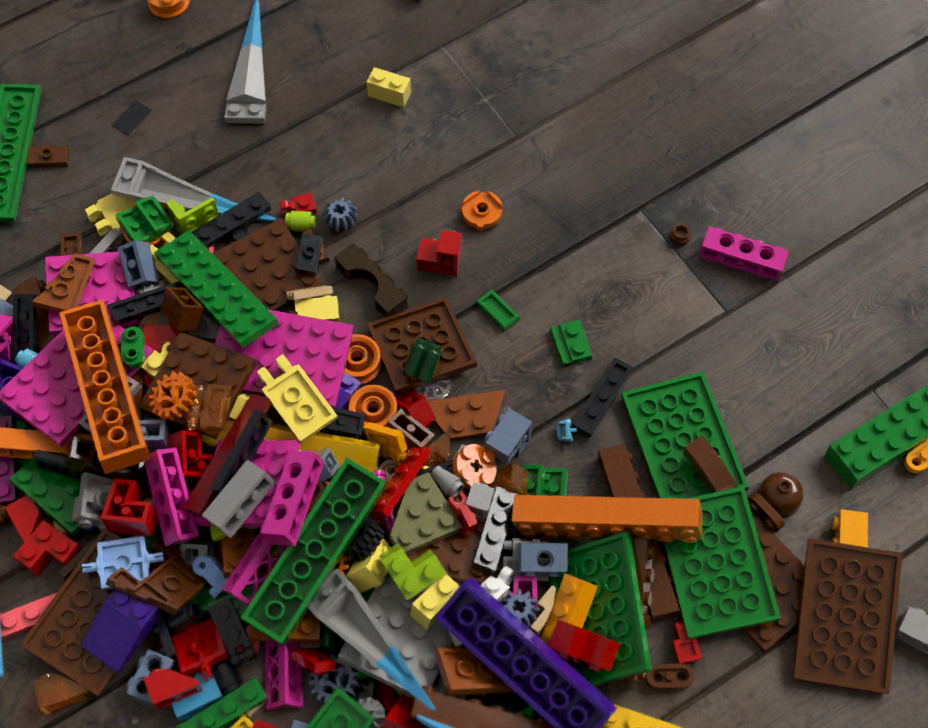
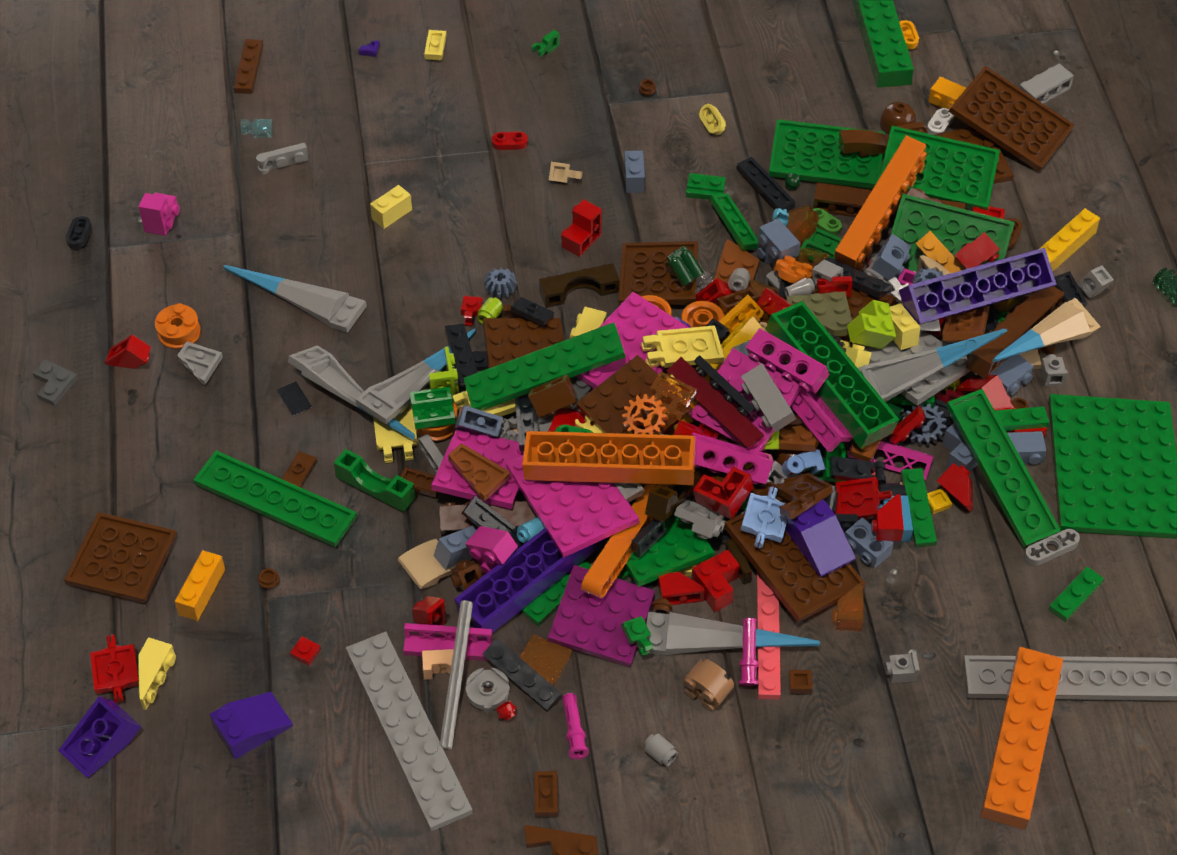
camera: 65 degrees left, 10 degrees down
tan tile [285,285,333,300] -> none
orange plate [462,191,502,231] -> none
green tile [476,289,520,332] -> none
dark pink brick [699,226,789,282] -> none
none -> light grey wing [177,341,223,385]
none -> light grey plate [288,345,415,440]
none -> green arch [334,449,415,512]
none -> light yellow plate [424,30,446,60]
none -> red plate [492,132,528,150]
none -> green plate [531,30,559,57]
none -> tan plate [549,162,582,183]
none -> sand blue brick [624,151,645,193]
none -> light yellow plate [699,104,726,135]
none -> green plate [710,193,758,251]
none -> light grey brick [728,268,750,292]
none -> dark green hinge [785,173,801,190]
none -> clear orange slope [787,205,819,247]
none -> bright green plate [808,208,842,236]
none -> white plate [927,108,953,135]

